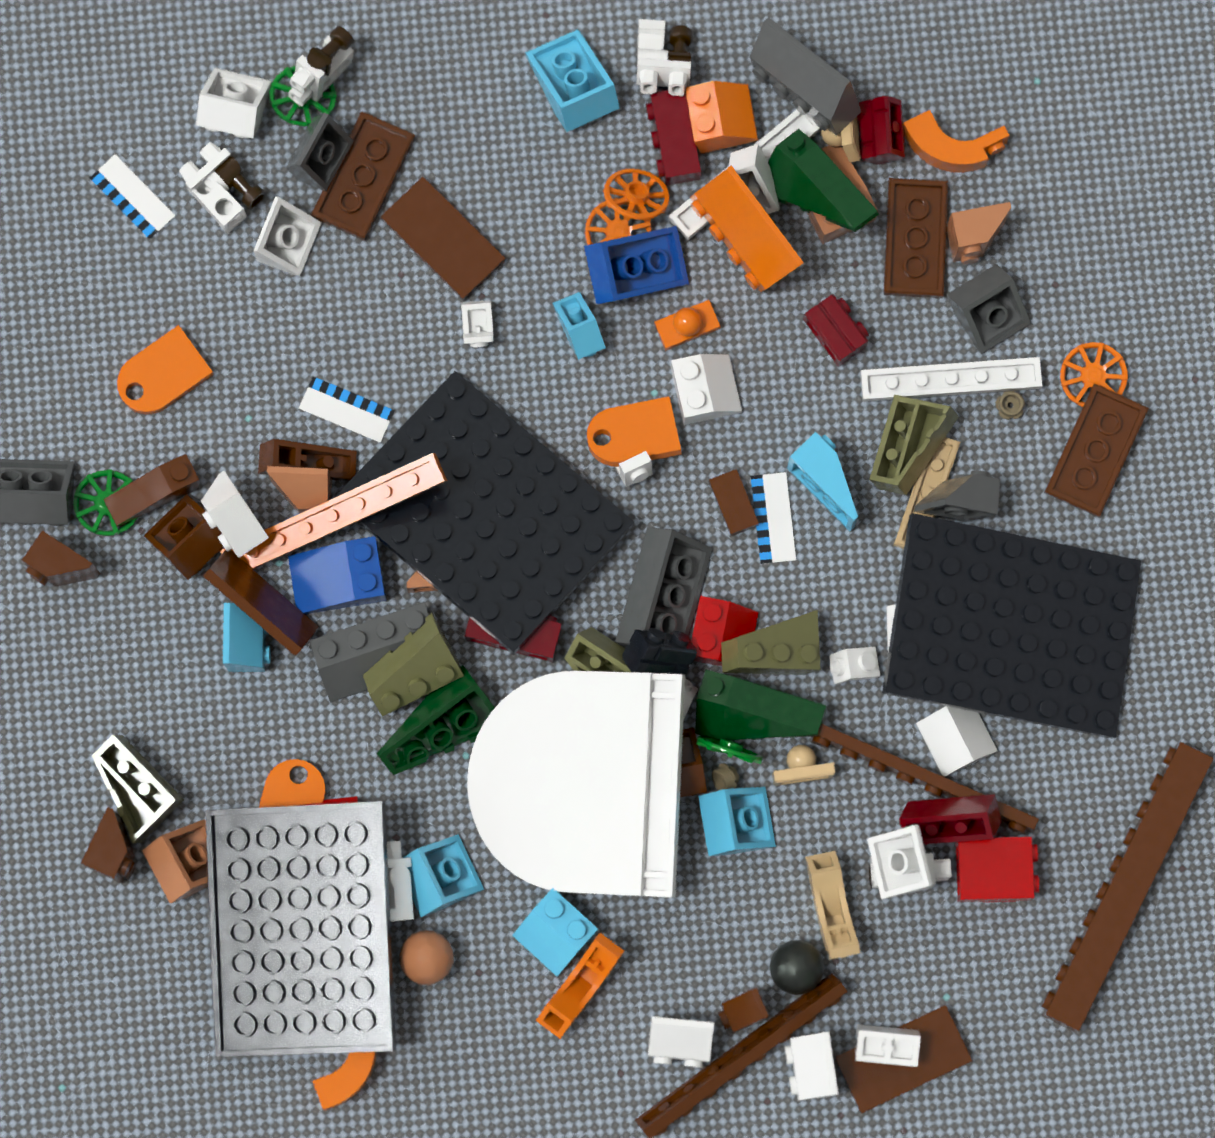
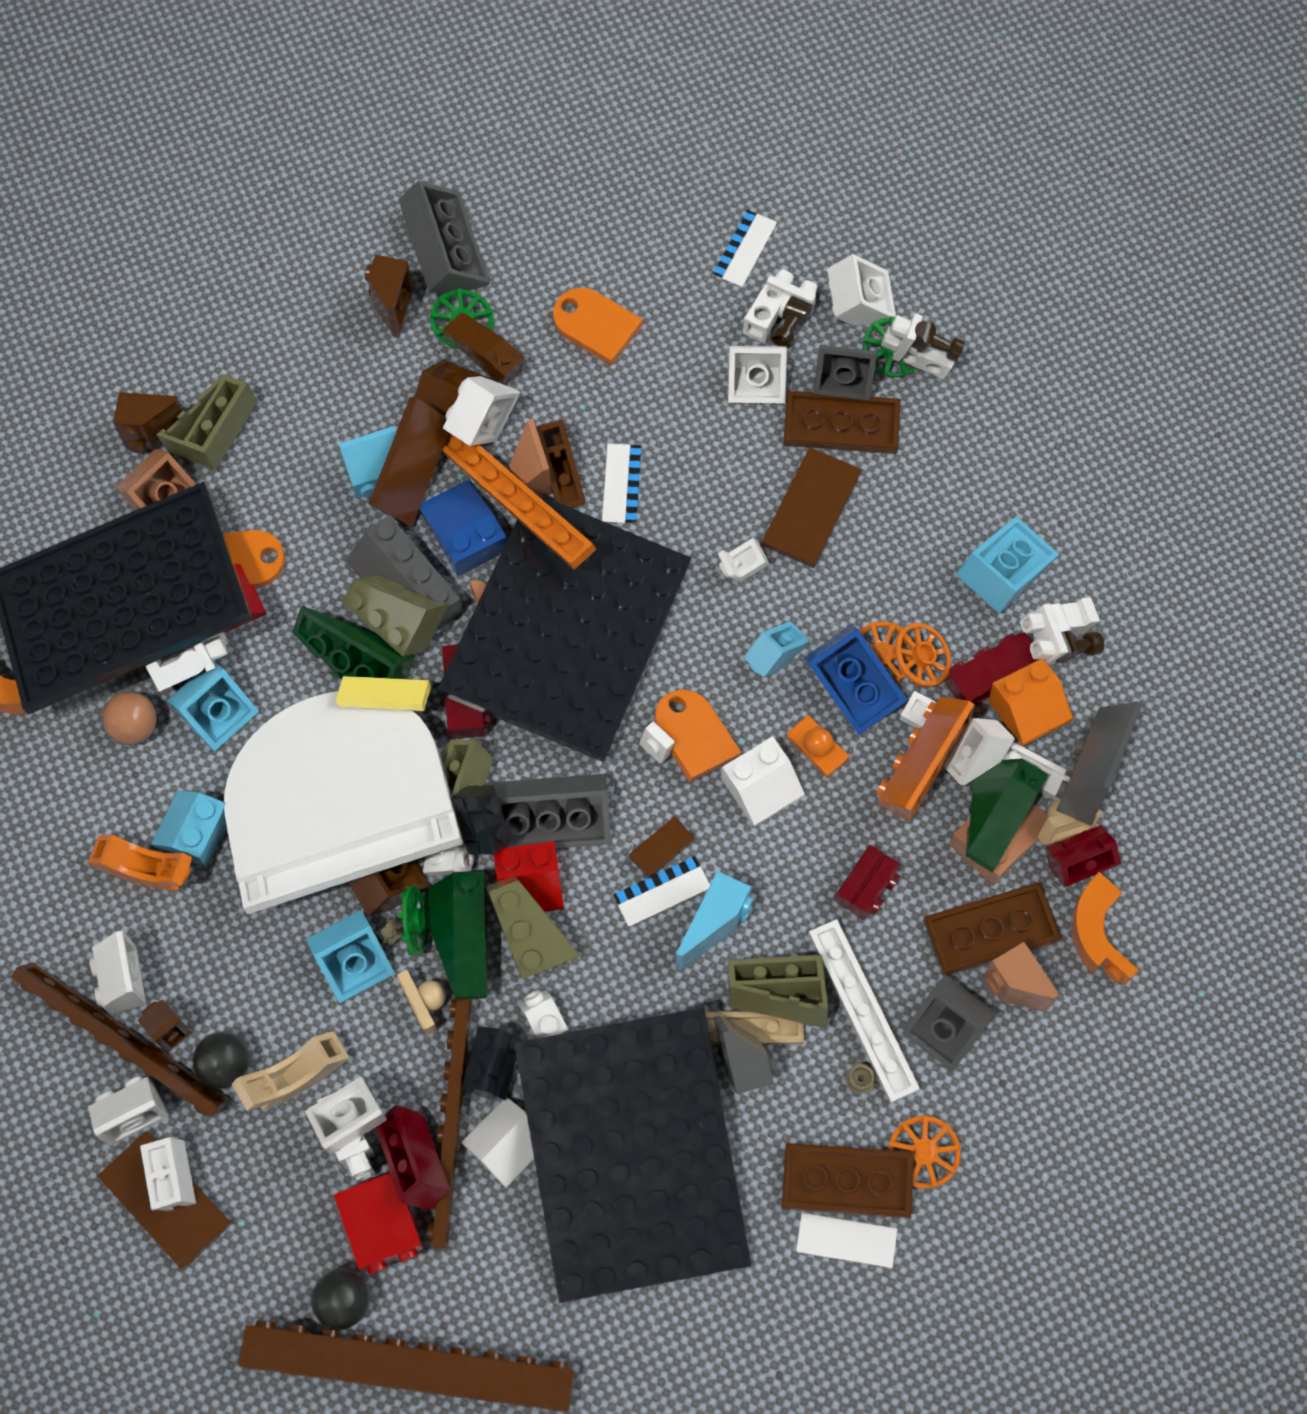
camera: 70 degrees right, 10 degrees down
none -> pearl dark grey piece [311,1269,370,1330]
none -> light yellow tile [335,676,431,711]
none -> black brick [461,1026,522,1101]
none -> white sticker [796,1213,897,1268]

